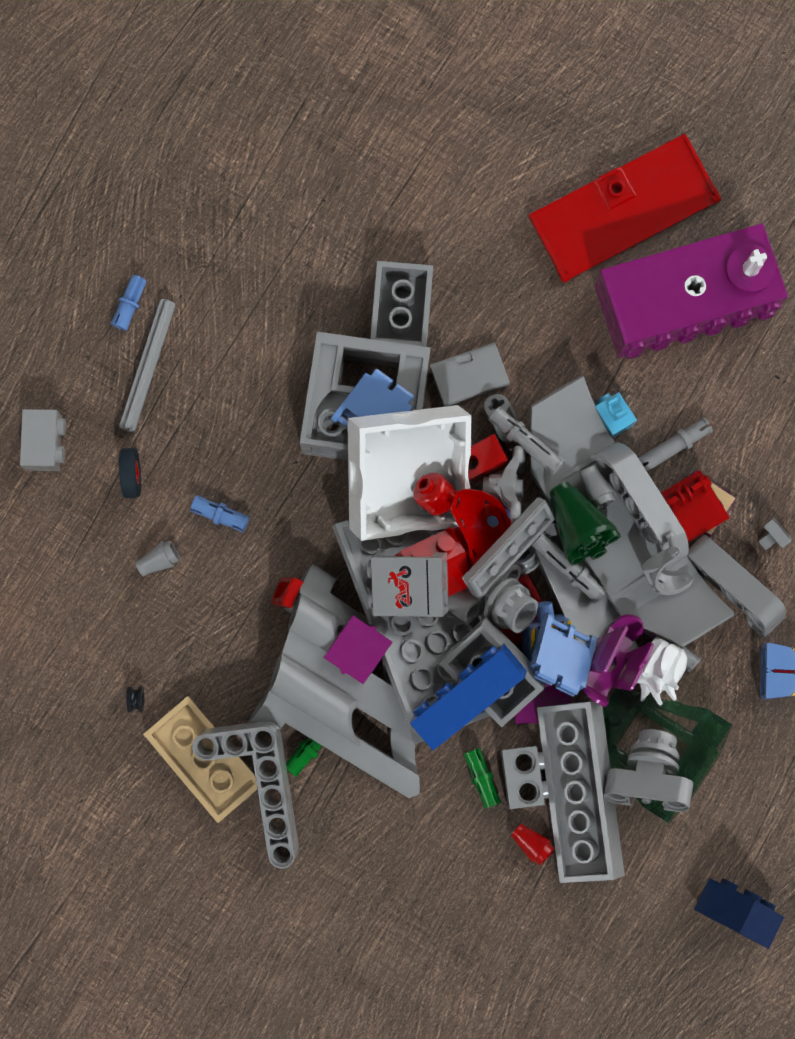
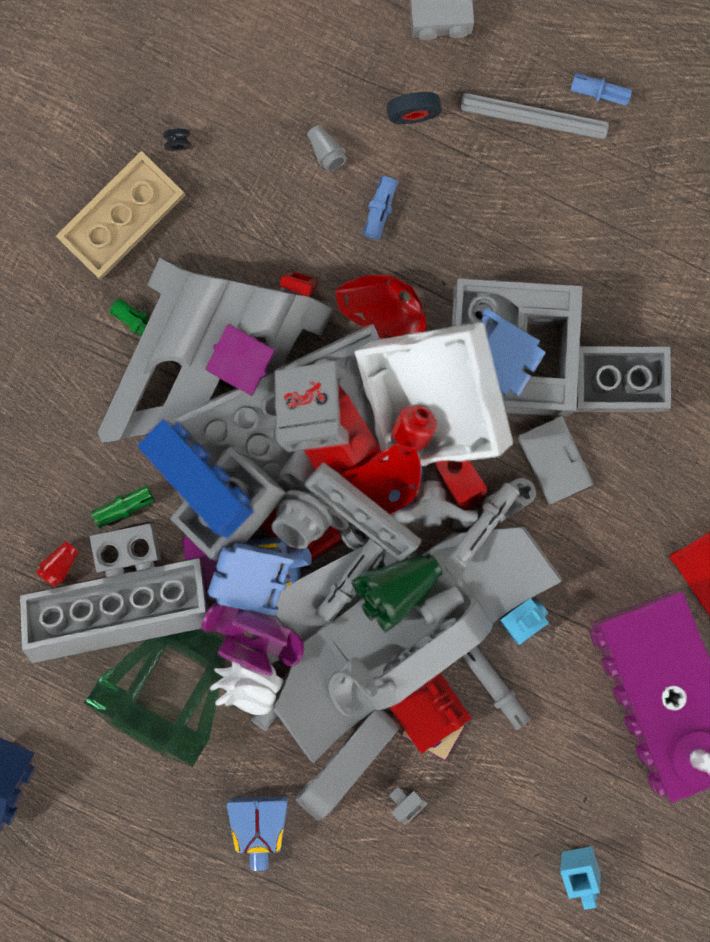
camera: 85 degrees right, 5 degrees up
light grey beam [192,721,299,869] -> none
light grey beam [604,729,693,812] -> none
none -> red piece [335,274,427,339]

